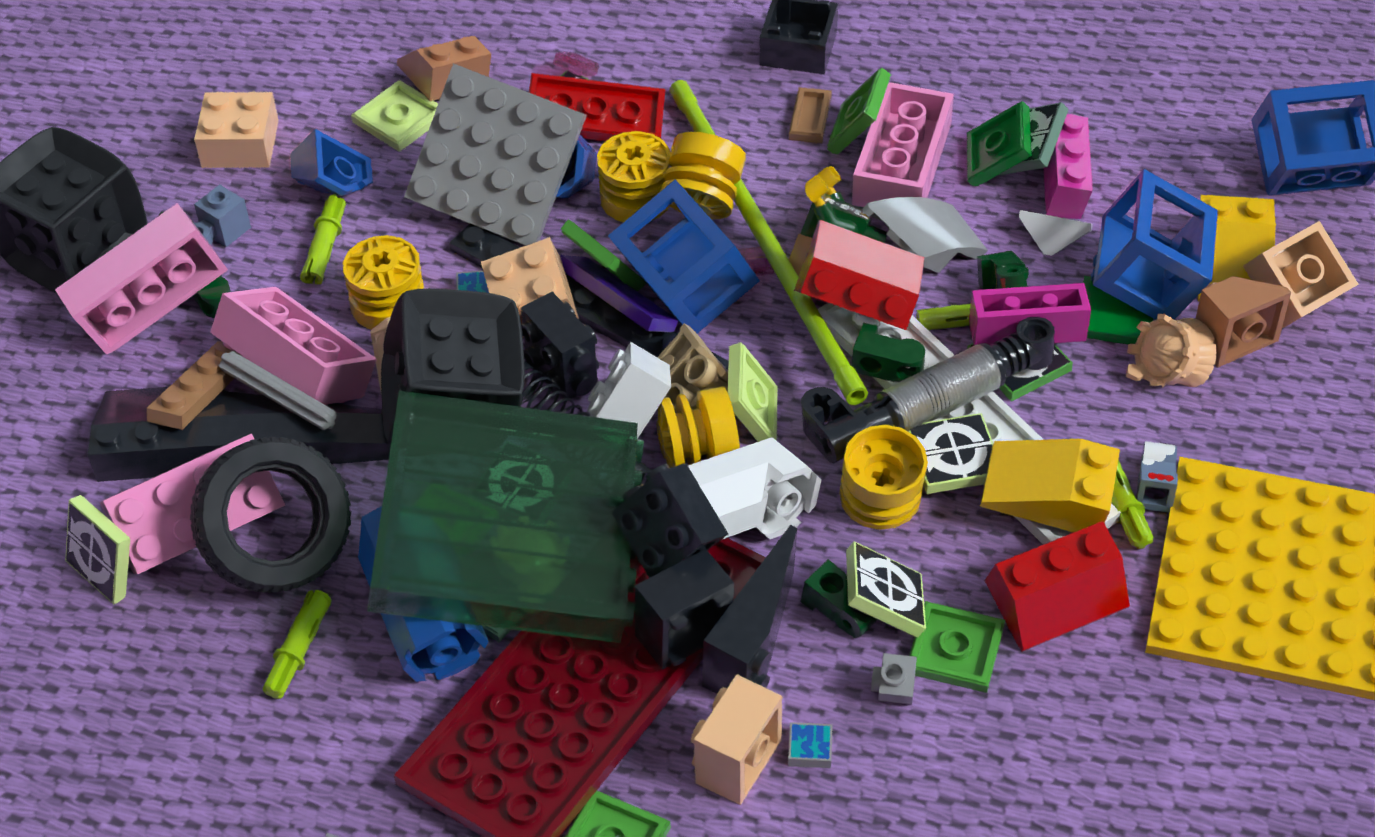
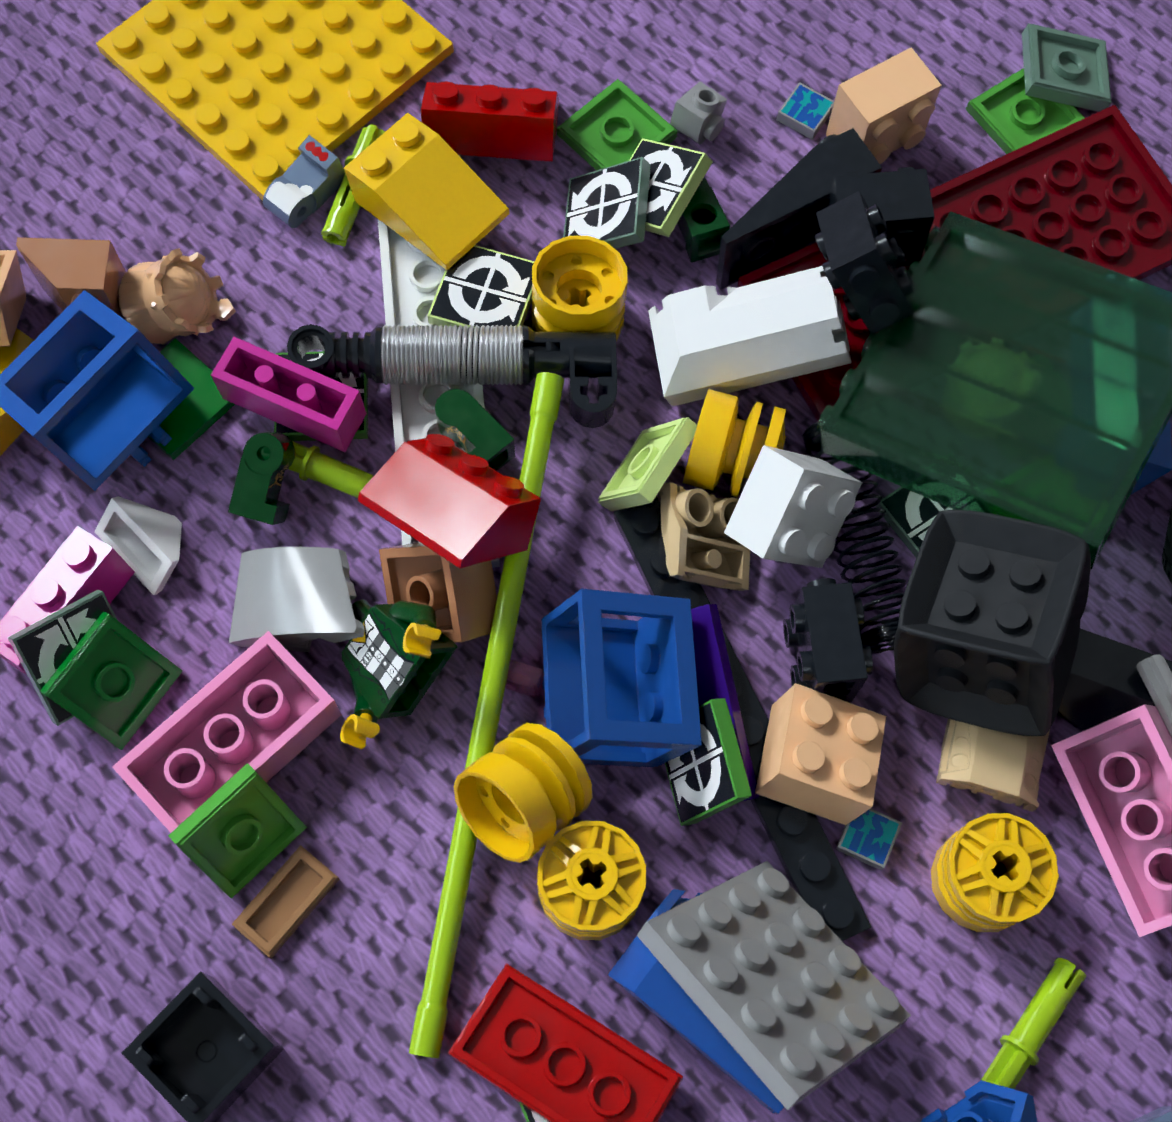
camera: 155 degrees left, 20 degrees up
none -> tile [563,157,651,249]

